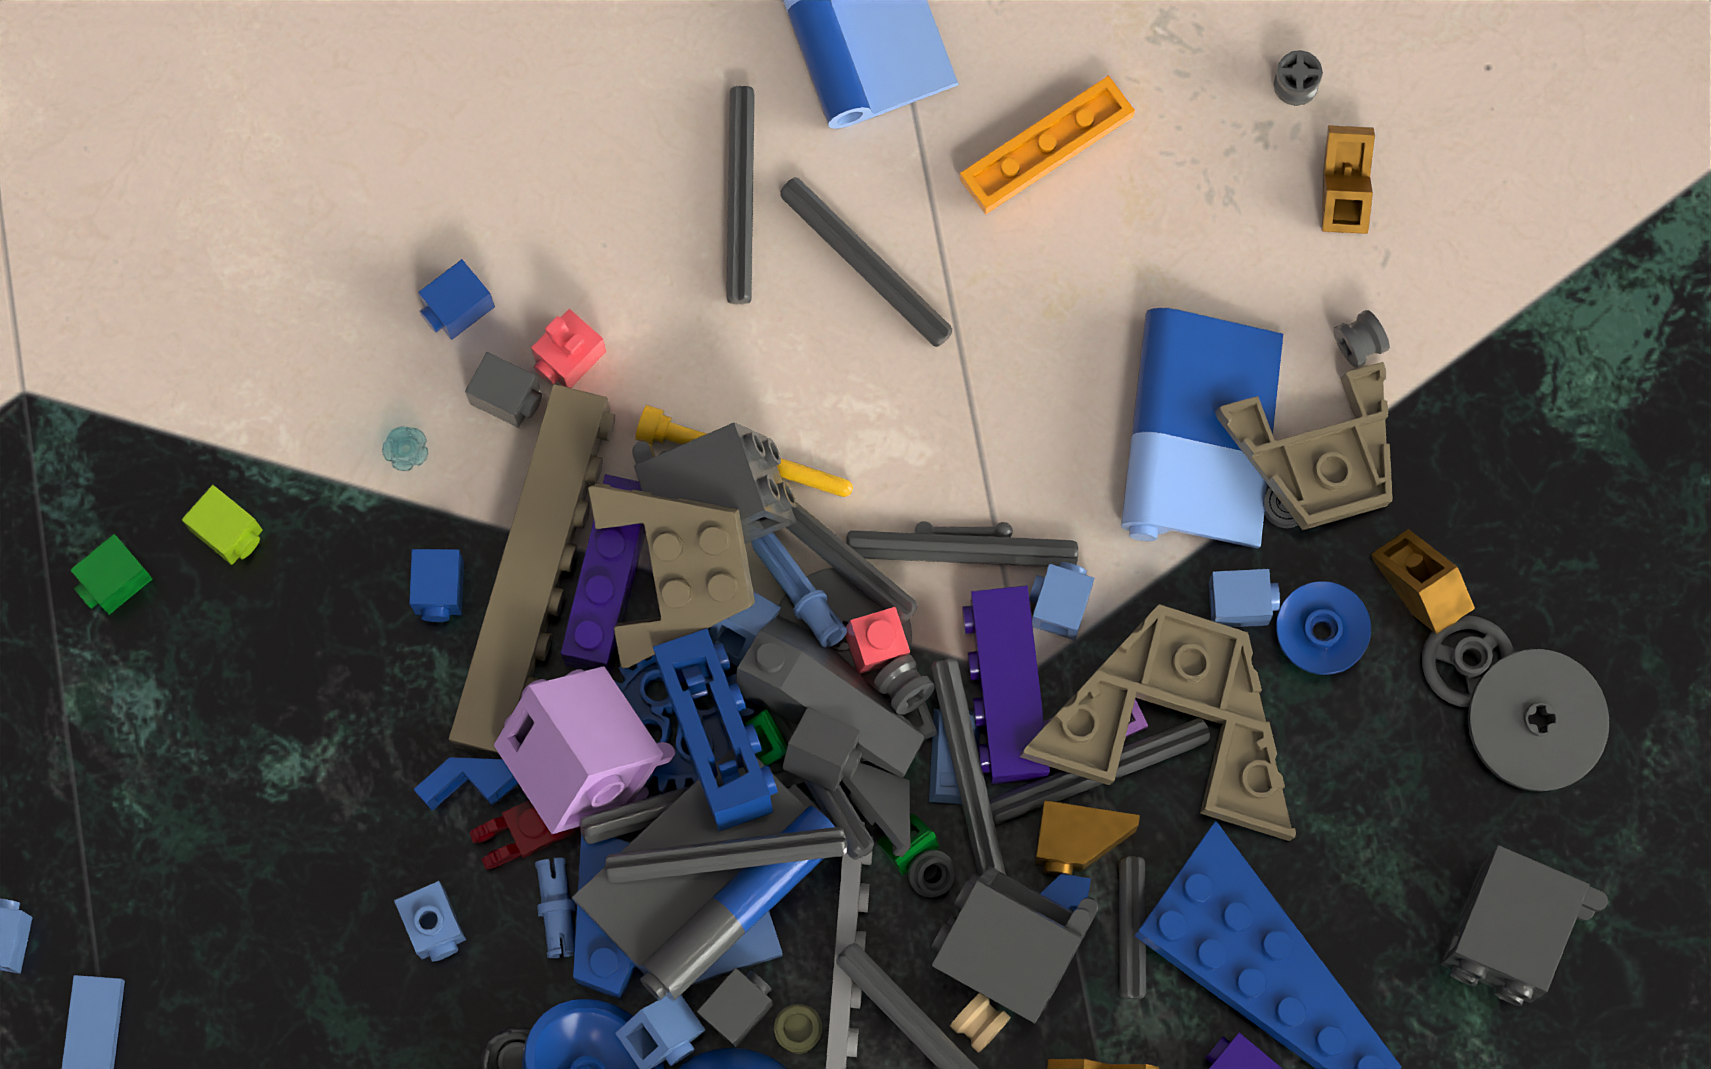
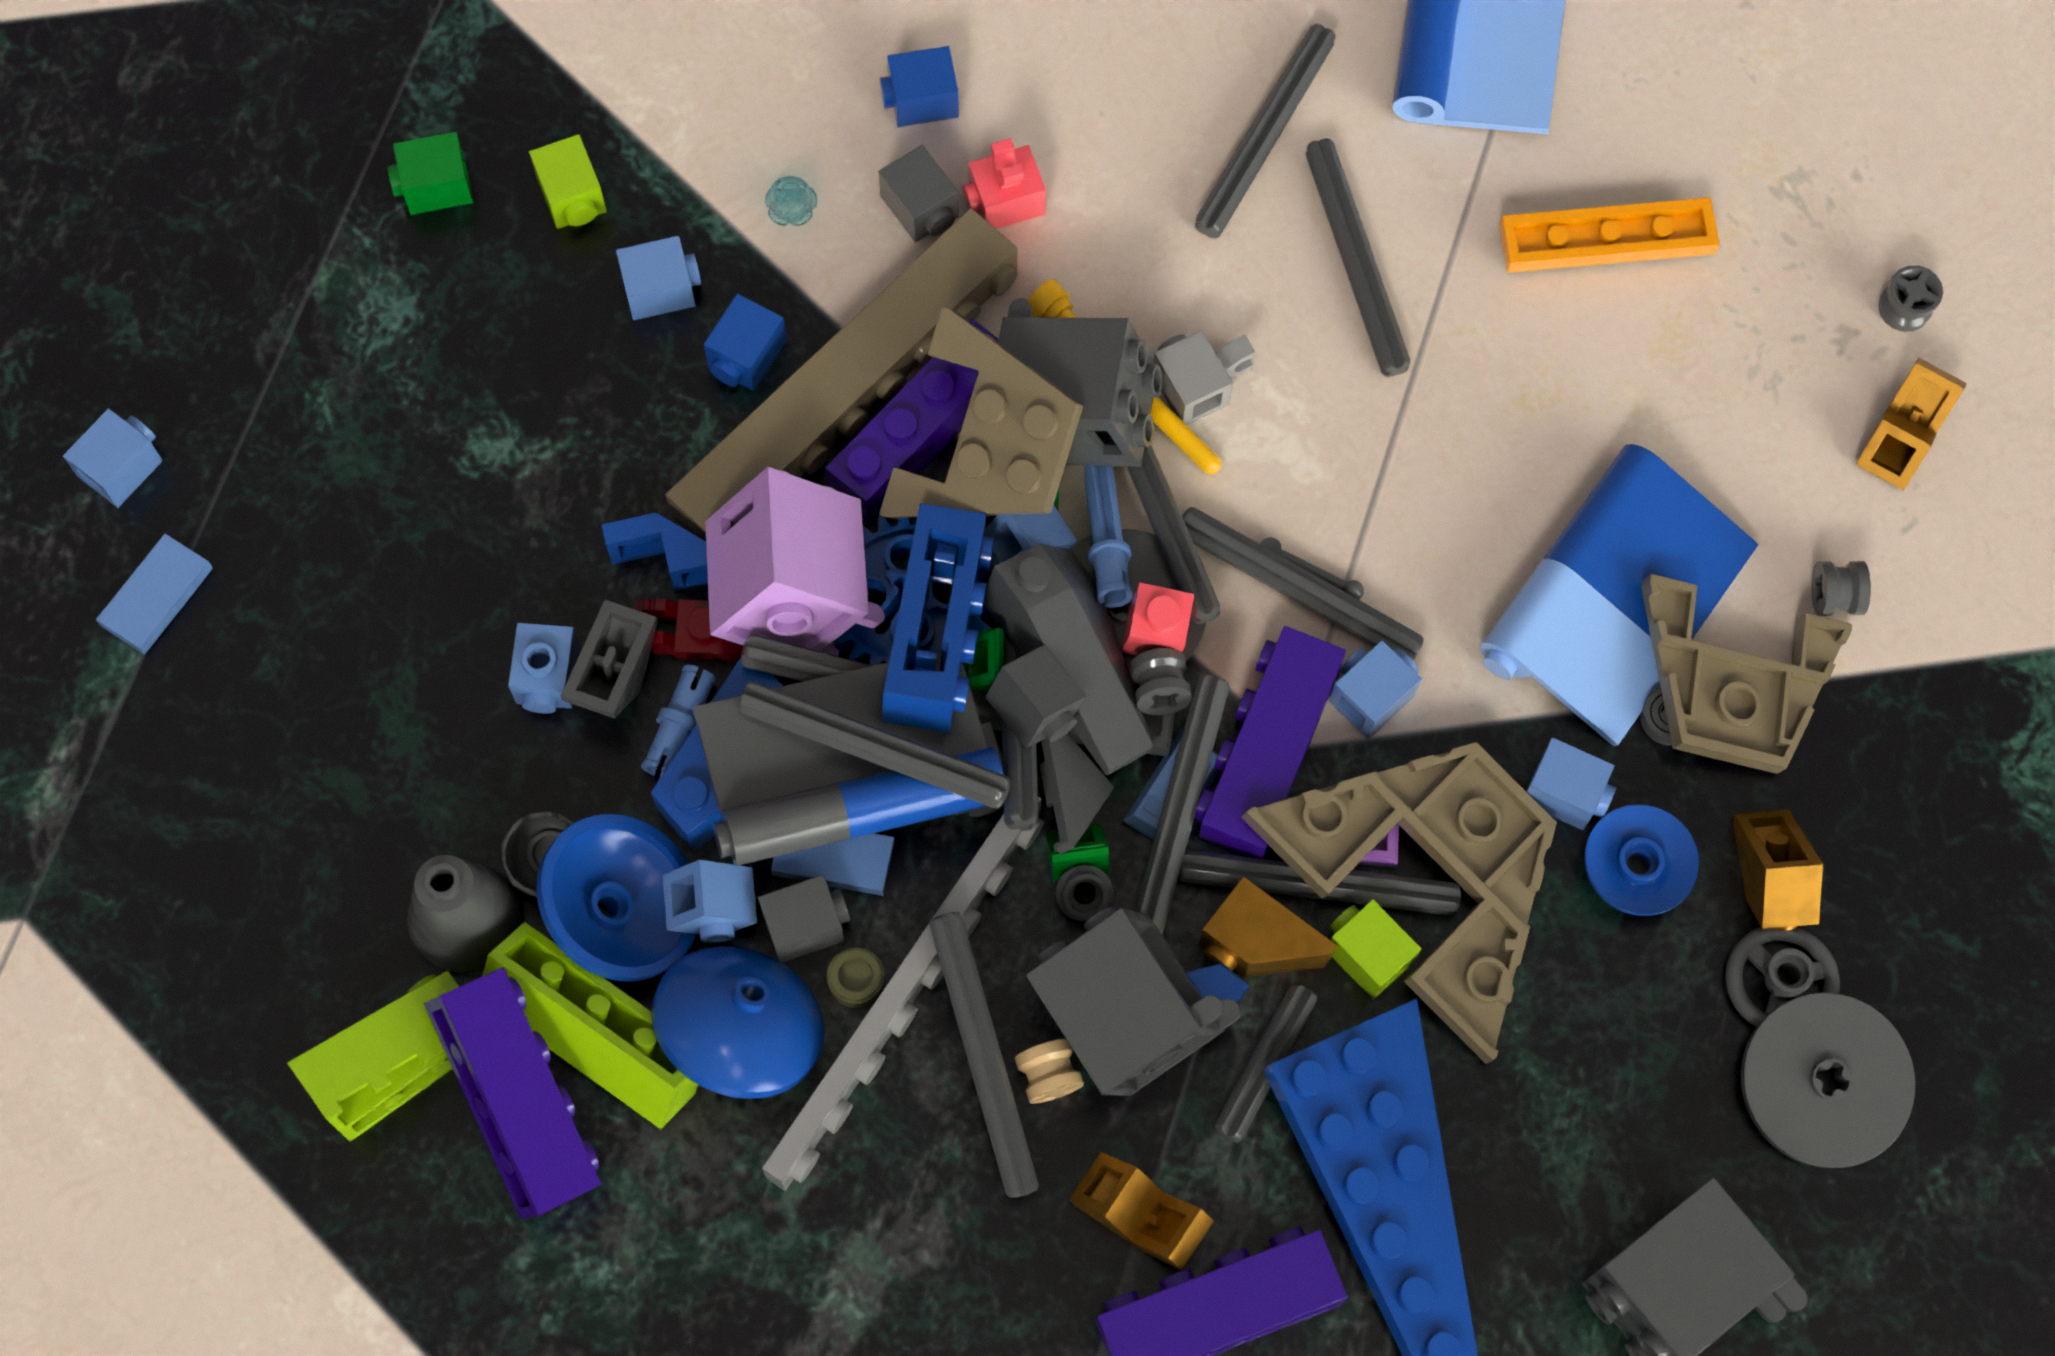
camera: 25 degrees right, 5 degrees down
none -> dark grey slope [561,600,658,718]
none -> medium blue brick [616,236,701,321]
none -> light grey brick [1153,330,1255,425]
none -> lime brick [1329,899,1422,1000]

